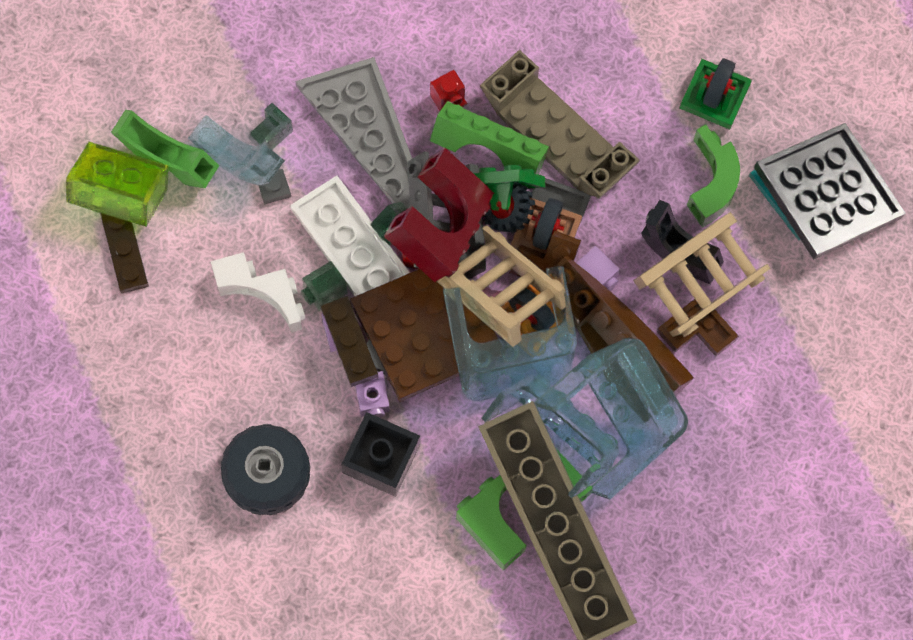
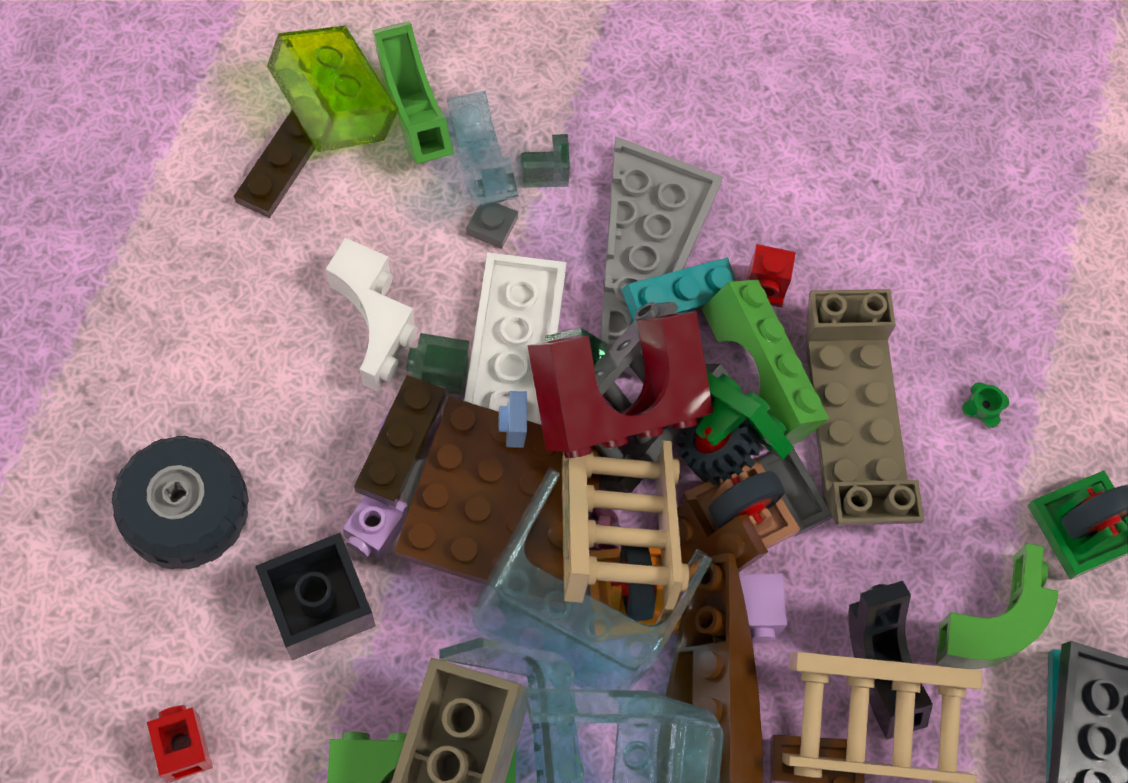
camera: 40 degrees right, 5 degrees down
none -> red brick [147,705,213,783]
none -> light blue plate [498,391,527,448]
none -> teal plate [621,257,736,322]
none -> green plate [962,382,1009,428]

